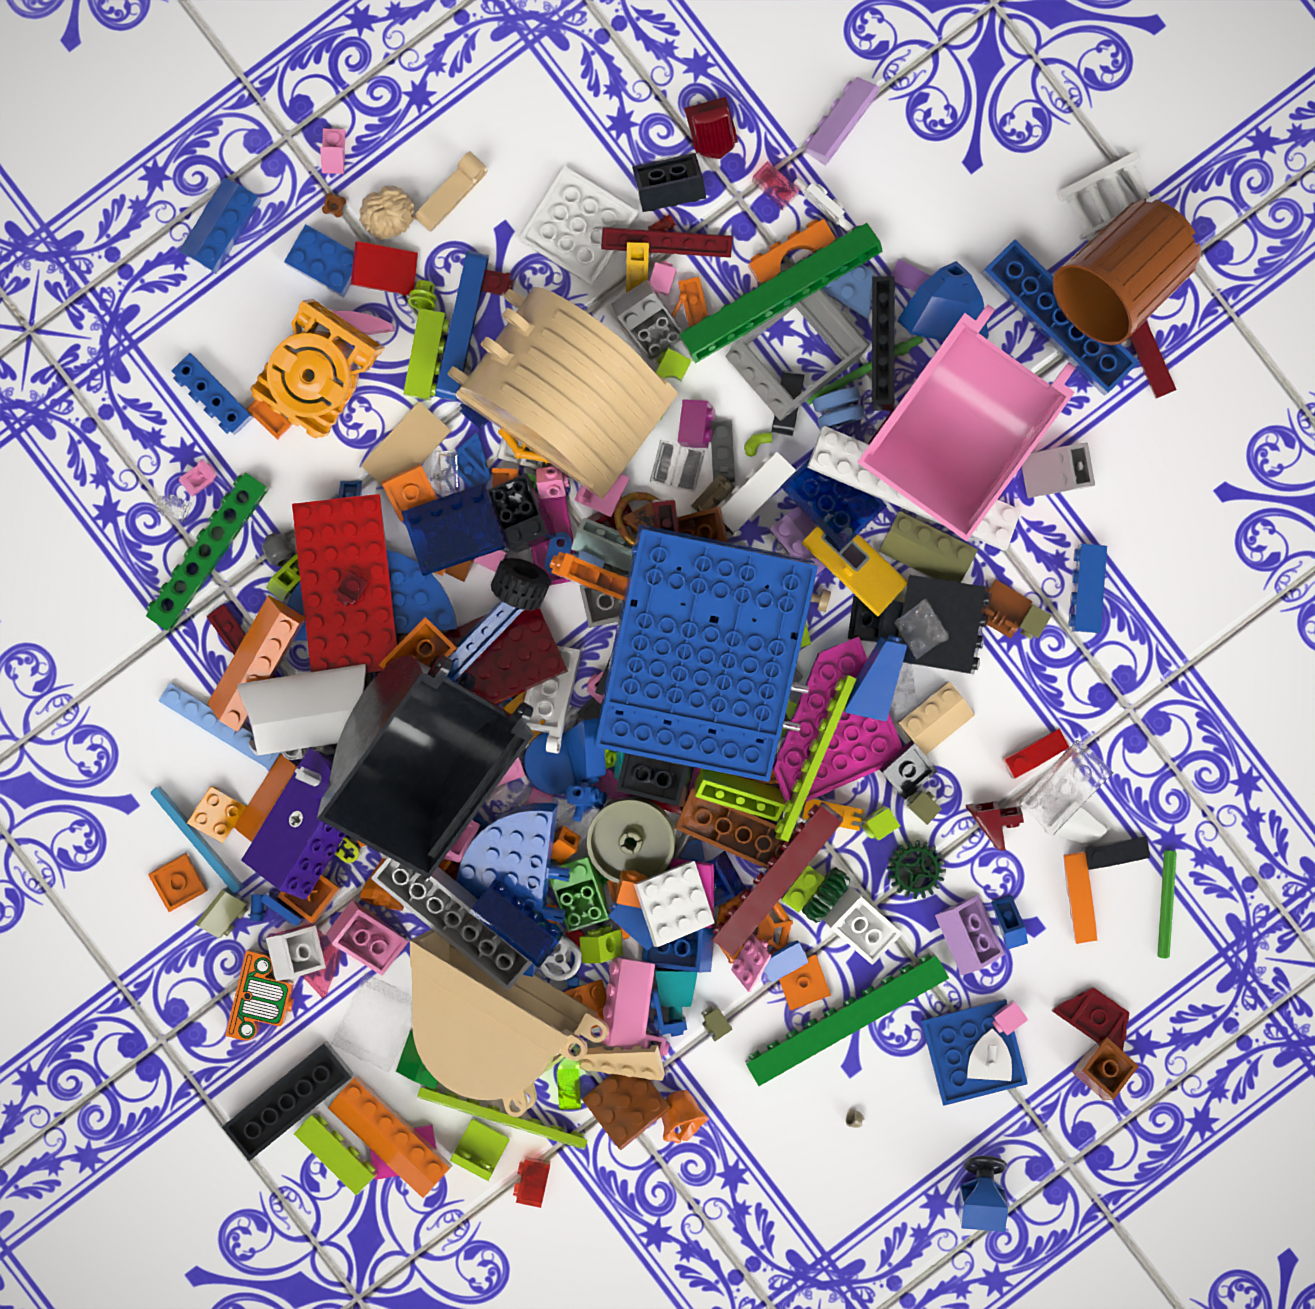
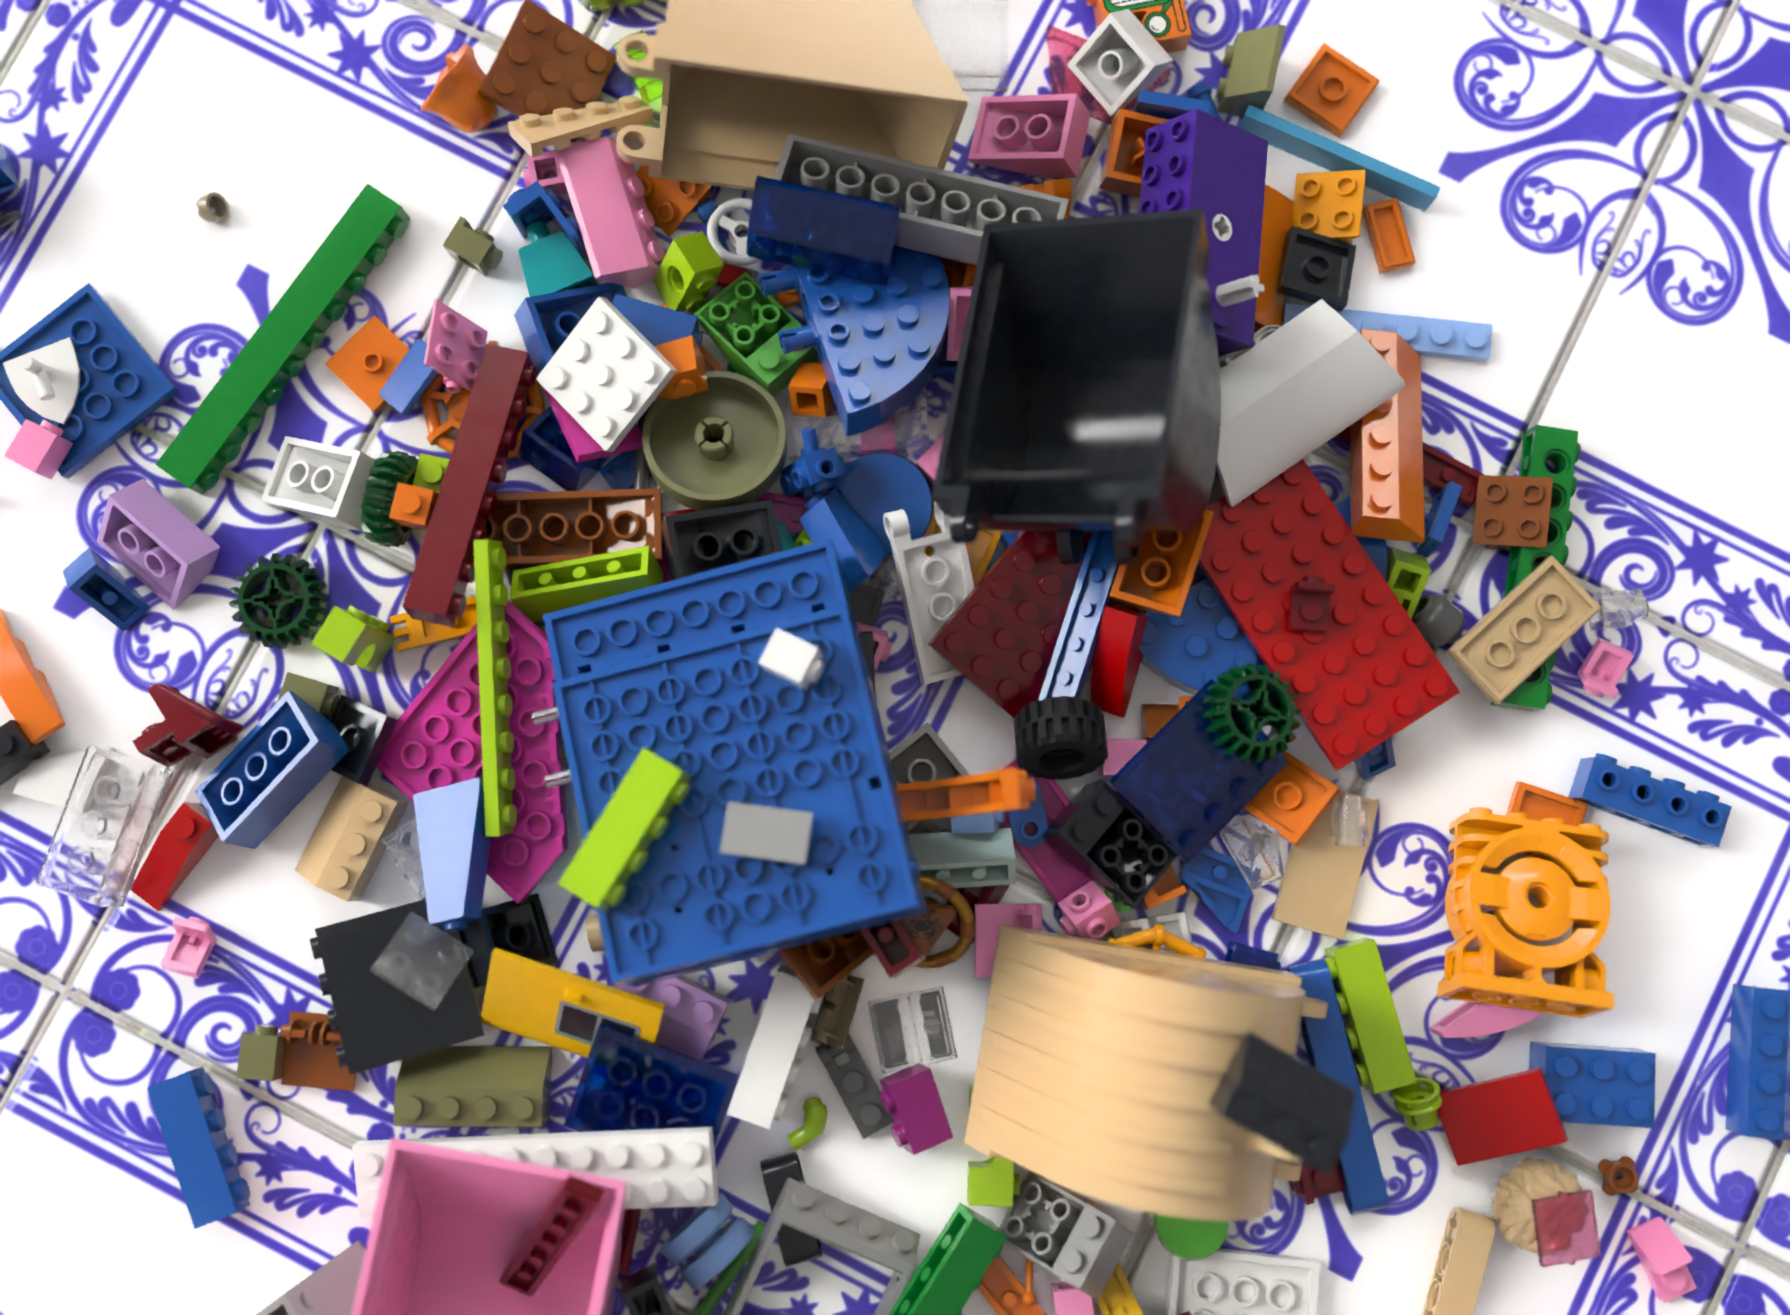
camera: 155 degrees right, 5 degrees down
none -> bright pink bracket [160,917,217,979]
none -> blue slope [195,691,349,849]
none -> orange brick [389,482,438,531]
none -> dark red tile [499,1174,605,1297]
none -> lime brick [558,748,691,911]
none -> light grey piece [720,802,814,865]
none -> white brick [758,628,824,690]
none -> red slope [1091,605,1148,718]
none -> bright green tile [1153,1213,1229,1261]
none -> dark green gear [1202,663,1302,763]
none -> black slope [1209,1031,1356,1175]
none -> black plate [1276,226,1356,312]
none -> clear brick [1331,795,1369,846]
none -> orange tile [1362,198,1416,274]
none -> blue tile [1416,481,1462,558]
none -> tan tile [1446,555,1602,705]
none -> dark orange hinge [1472,475,1553,550]
none -> clear pink piece [1531,1189,1601,1267]

